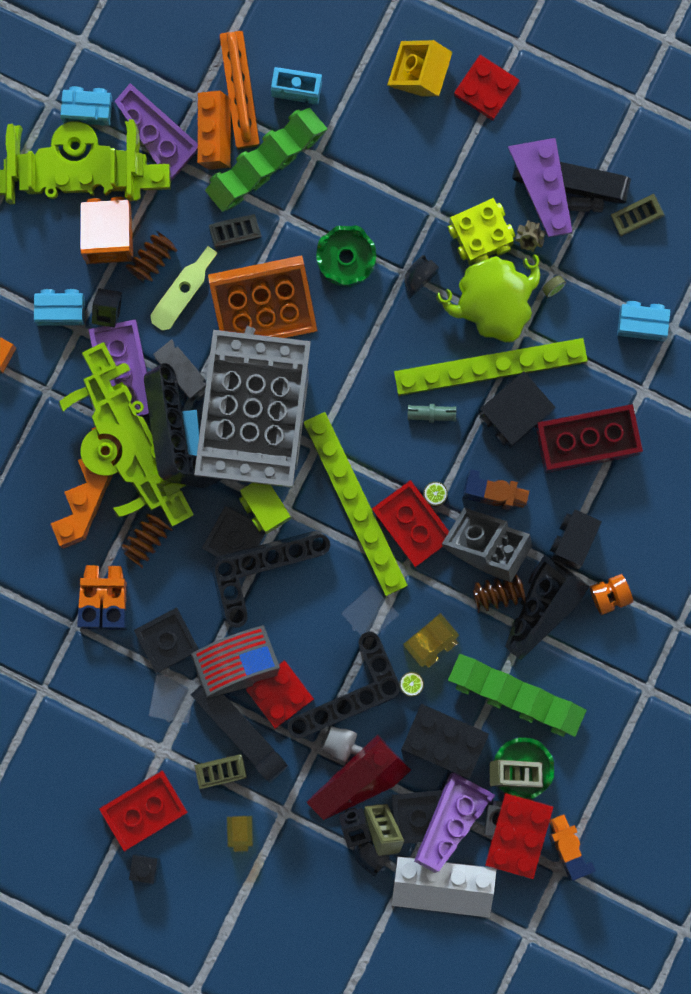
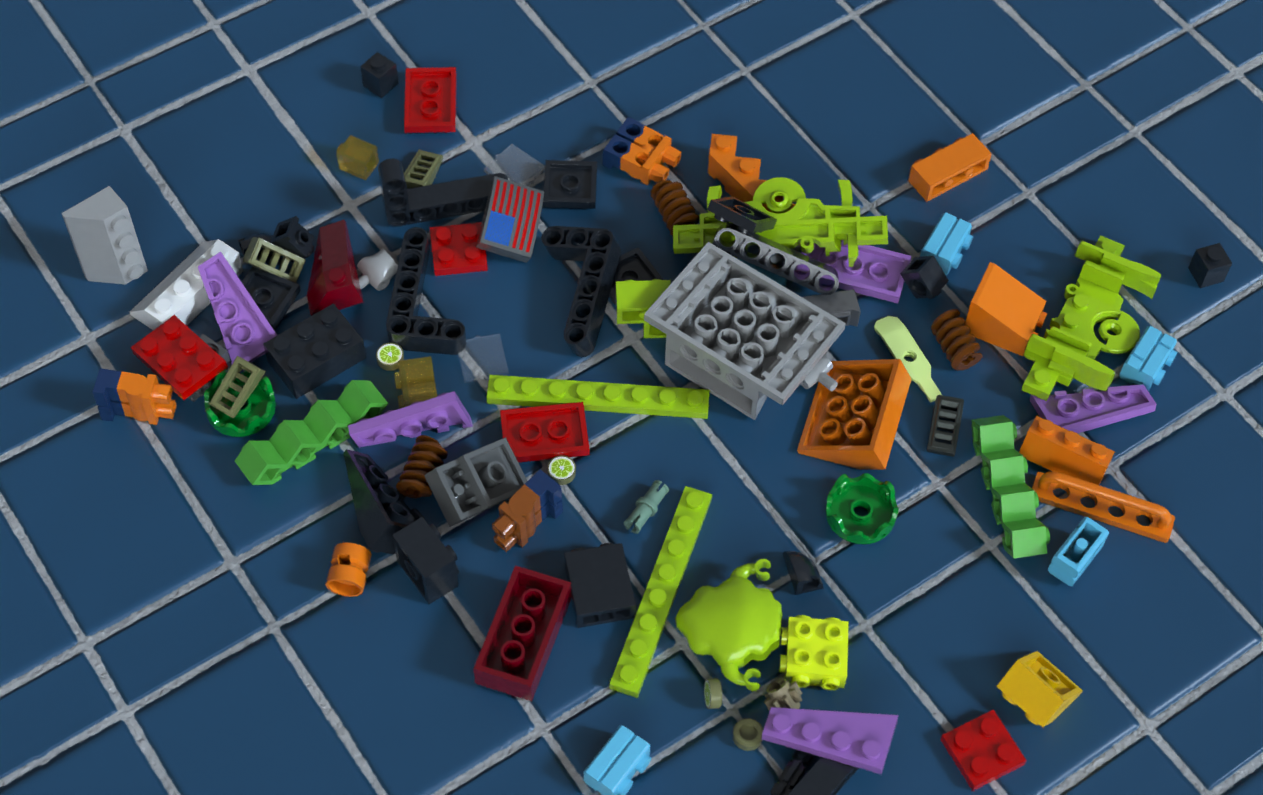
camera: 115 degrees right, 25 degrees down
none -> light grey slope [61,186,148,284]
none -> medium lavender wing [348,391,473,448]
none -> black plate [707,196,777,235]
none -> olive tile [733,718,763,751]

